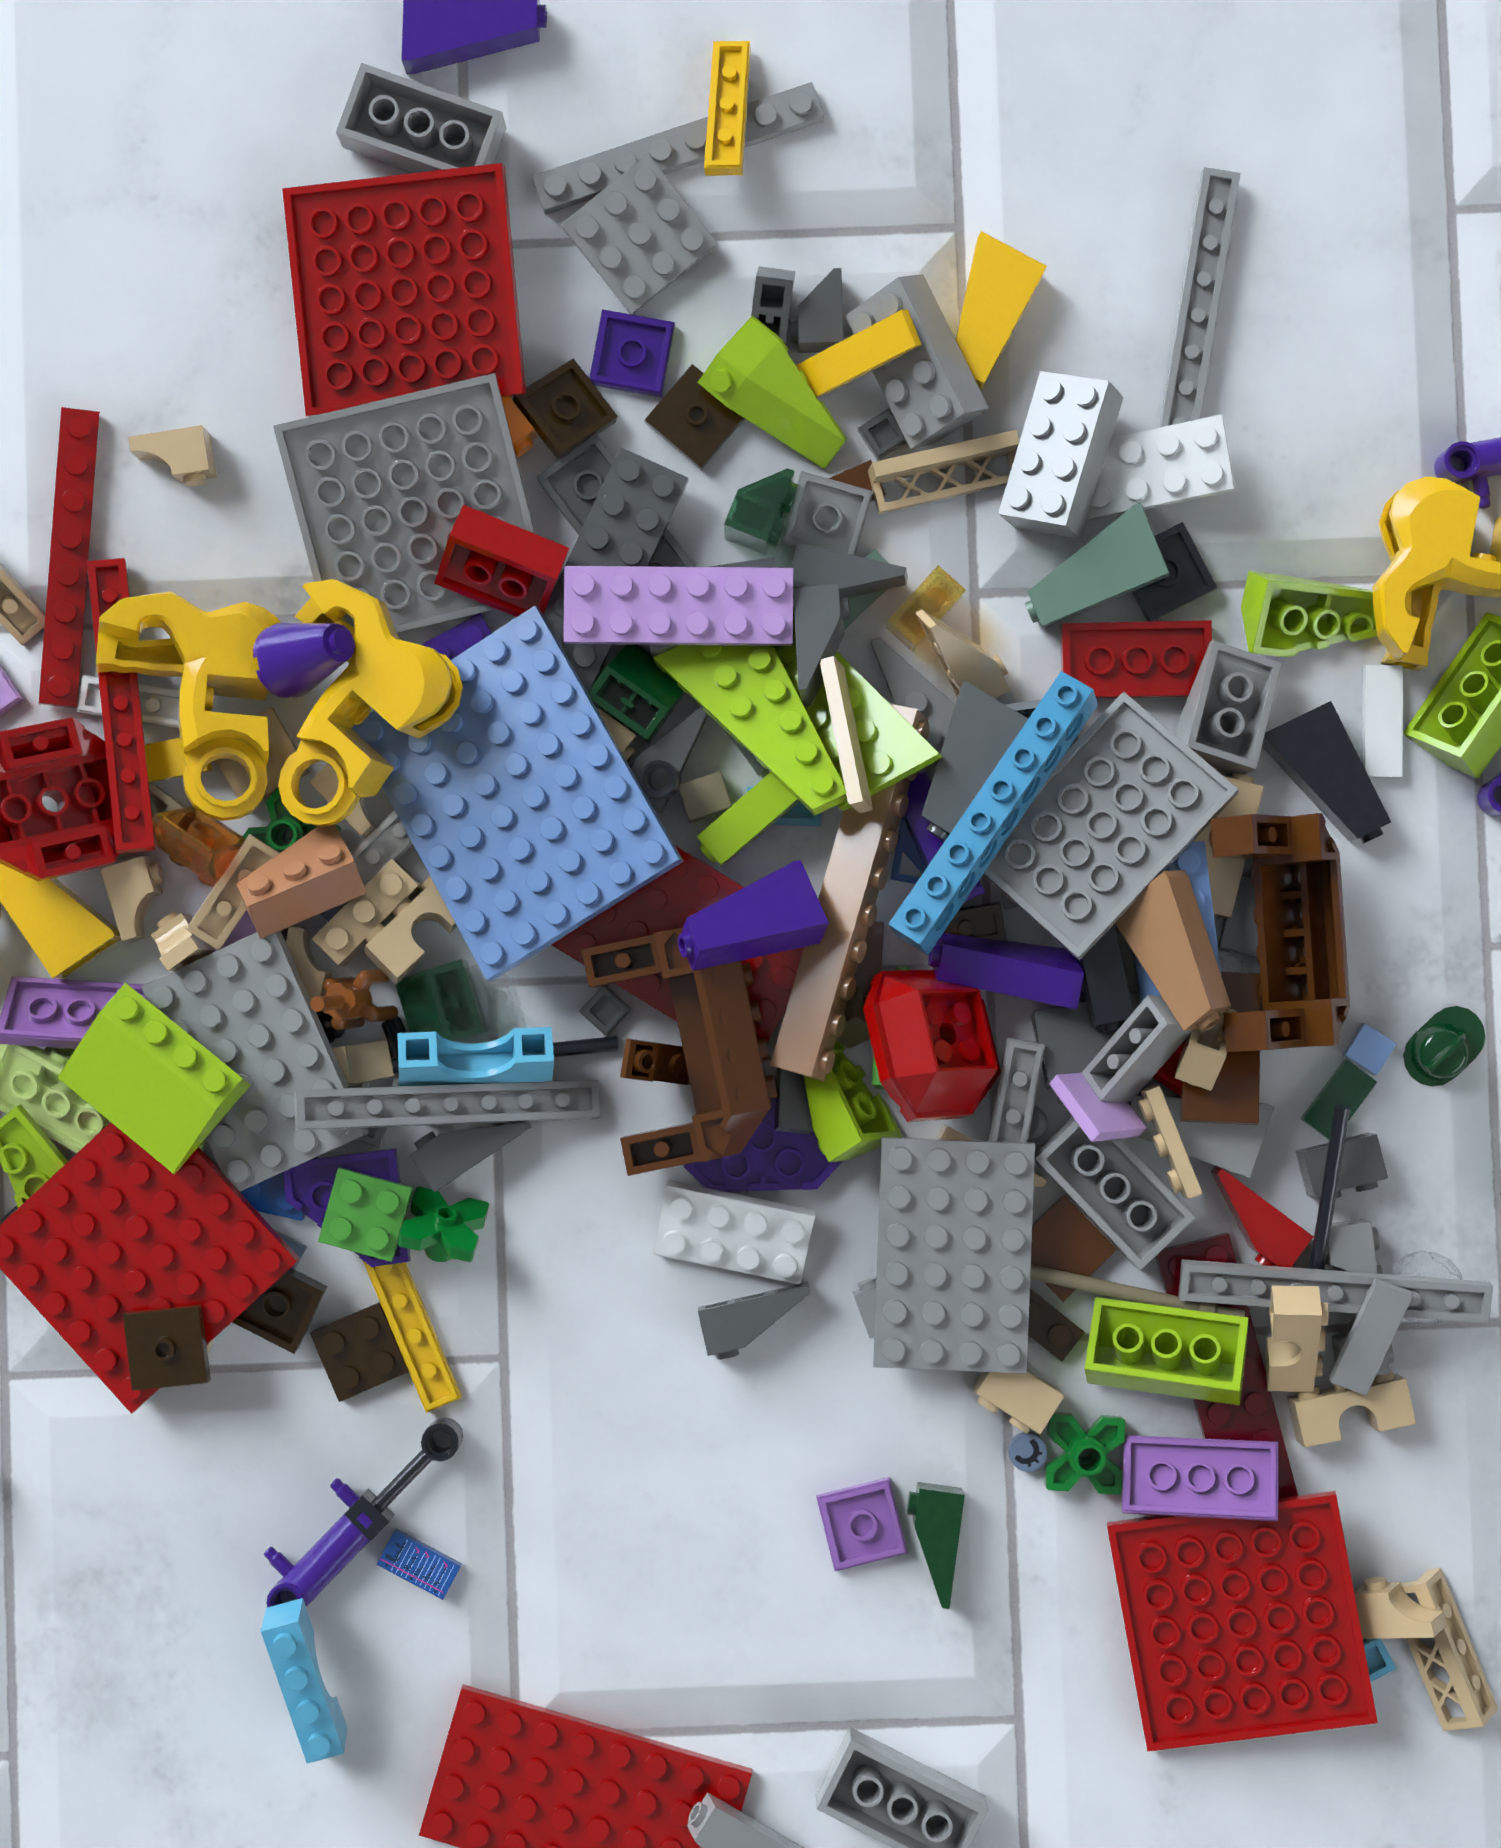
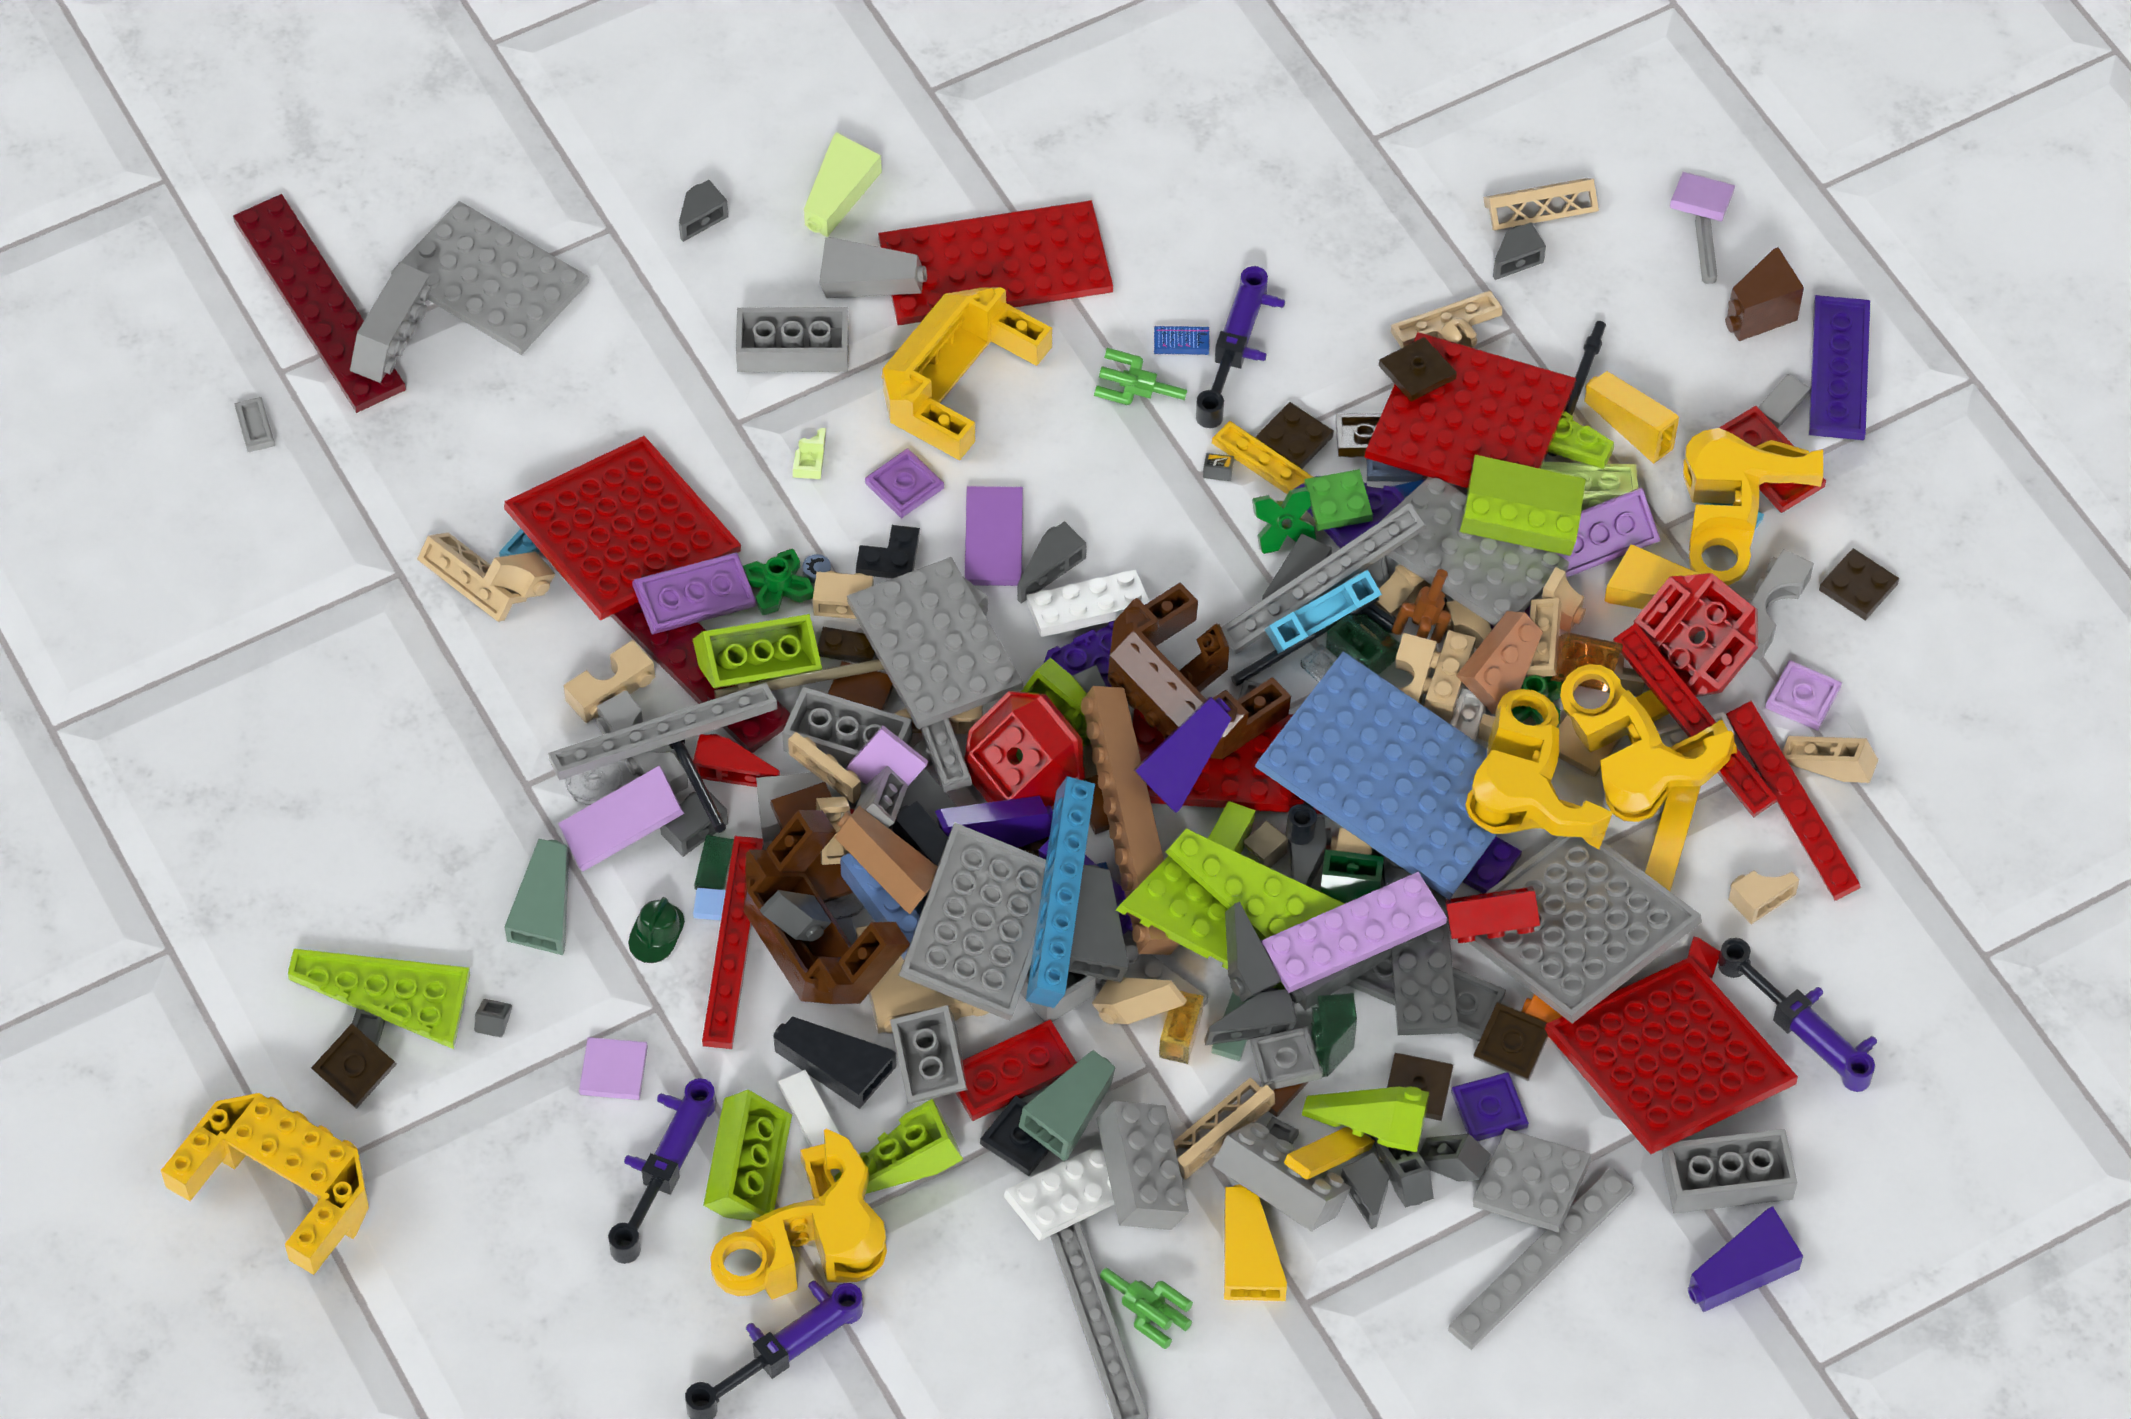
camera: 150 degrees right, 30 degrees down
tan arch [100,856,164,942] -> none
dark purple cone [253,623,355,698] -> none
medium azure arch [261,1598,348,1764] -> none
yellow tile [704,41,751,176] -> none
tile [820,656,873,813] -> none
dark green slope [907,1482,965,1609] -> none
tan arch [1265,1285,1328,1392] -> none
light grey tile [1329,1278,1413,1396] -> none
none -> lavender tile [558,766,684,872]
none -> red plate [702,836,764,1049]
none -> dark grey slope [760,890,831,942]
none -> yellowish green slope [793,428,826,479]
none -> black plate [856,525,920,579]
none -> yellow wedge [881,287,1052,461]
none -> medium lavender tile [965,486,1023,586]
none -> bright green plant [1094,347,1187,405]
none -> bright green plant [1100,1268,1193,1349]
none -> dark grey slope [1203,453,1234,481]
none -> tan plate [1391,291,1502,348]
none -> dark grey slope [1419,1134,1491,1182]
none -> yellow tile [1645,786,1701,891]
none -> red slope [1687,936,1720,978]
none -> piece [1718,938,1877,1092]

